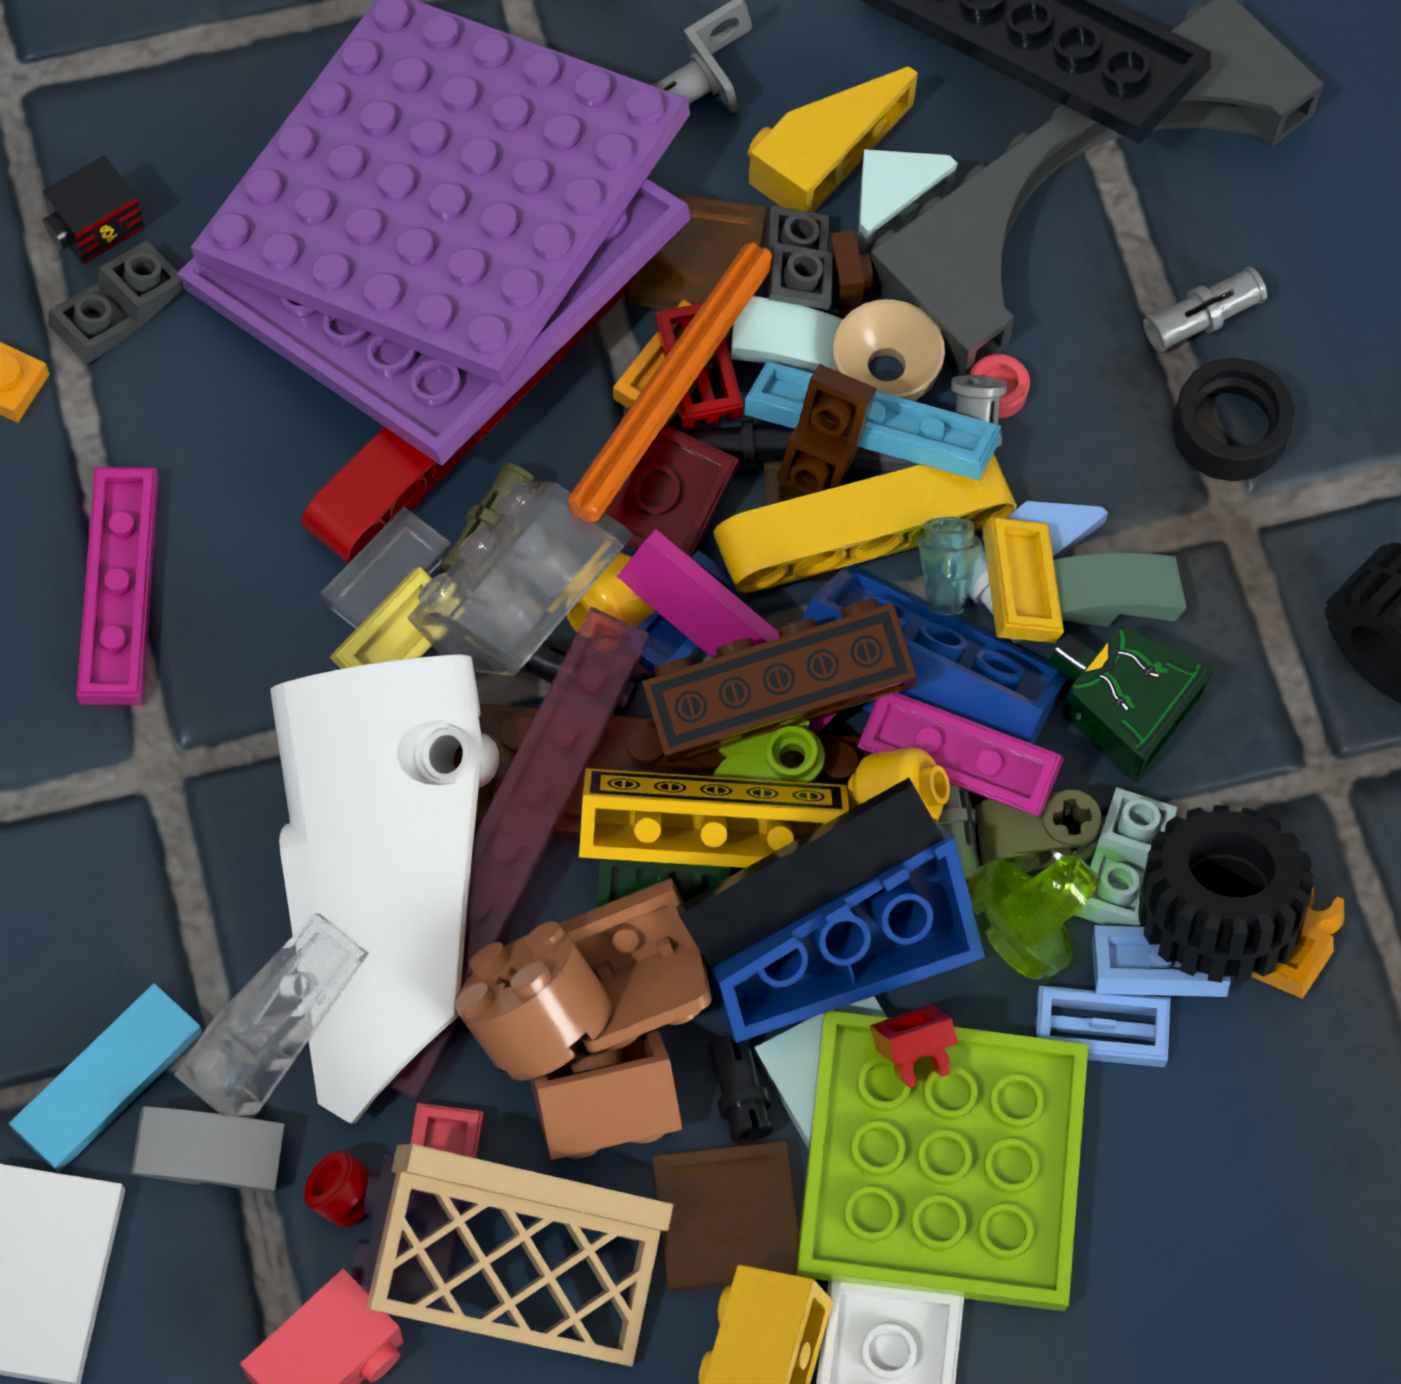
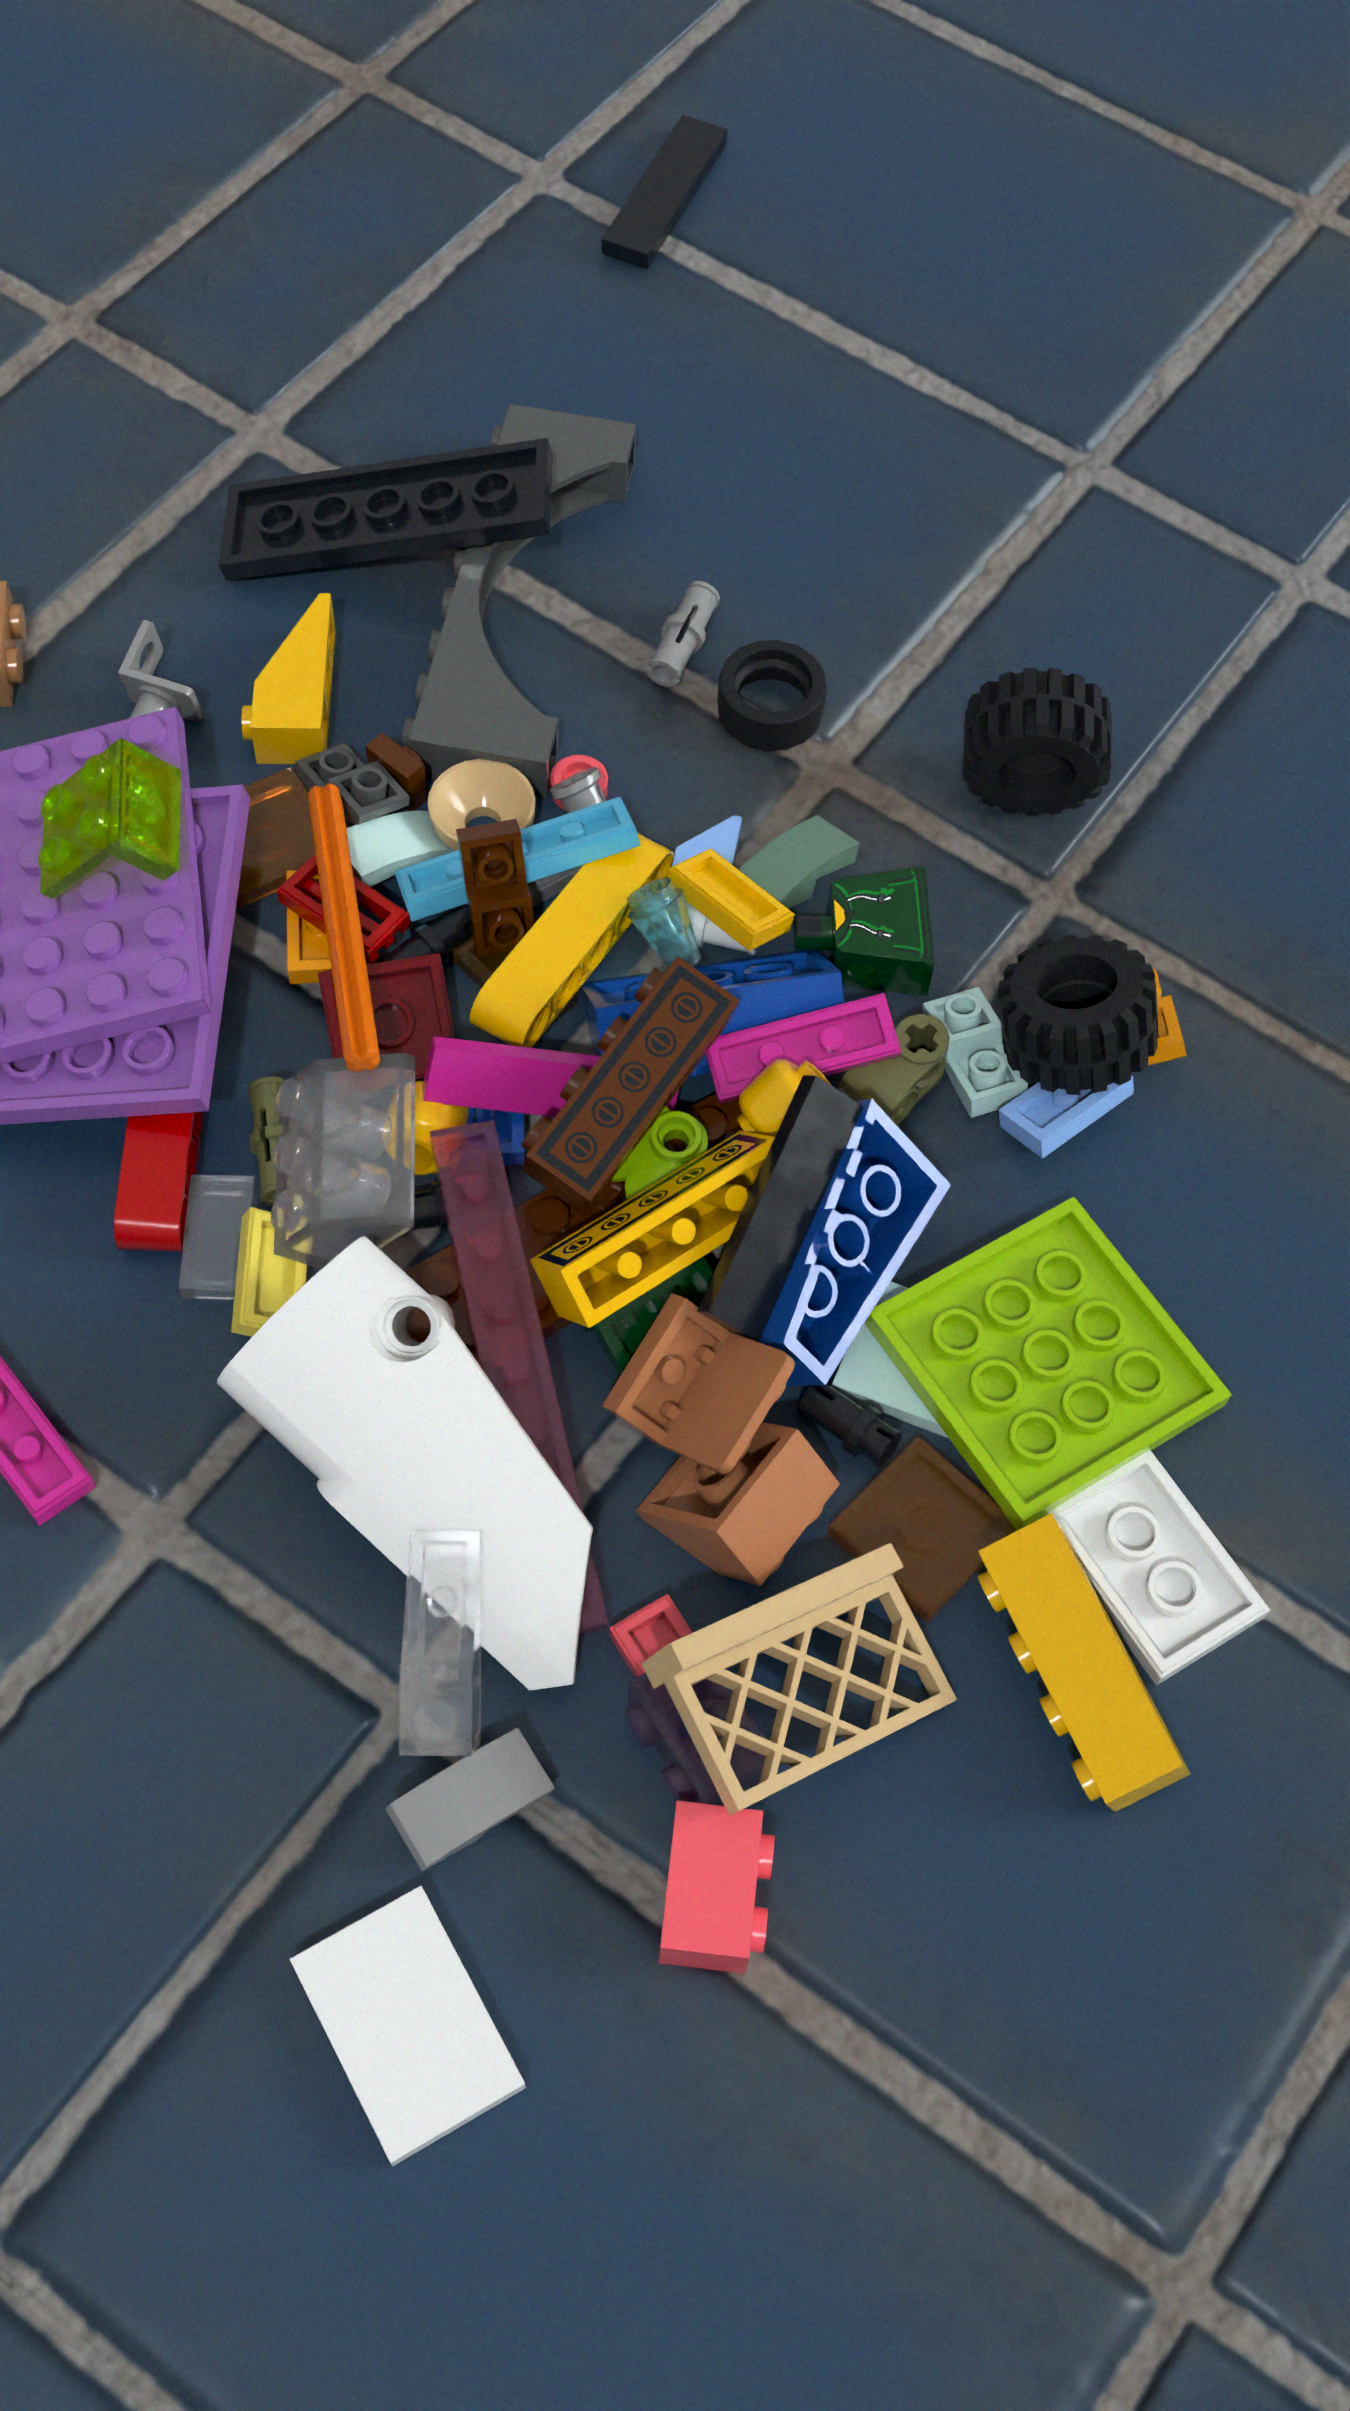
camera: 40 degrees left, 5 degrees down
medium azure tile [9,983,203,1173] -> none
red tile [304,1150,375,1228] -> none
nougat brick [454,921,613,1081] -> none
light aqua slope [857,149,957,257] -> none
red tile [869,1005,958,1088] -> none
clear neon green tile [968,855,1098,980] -> none
light blue tile [1035,986,1170,1067] -> none
none -> clear neon green bracket [38,738,181,899]

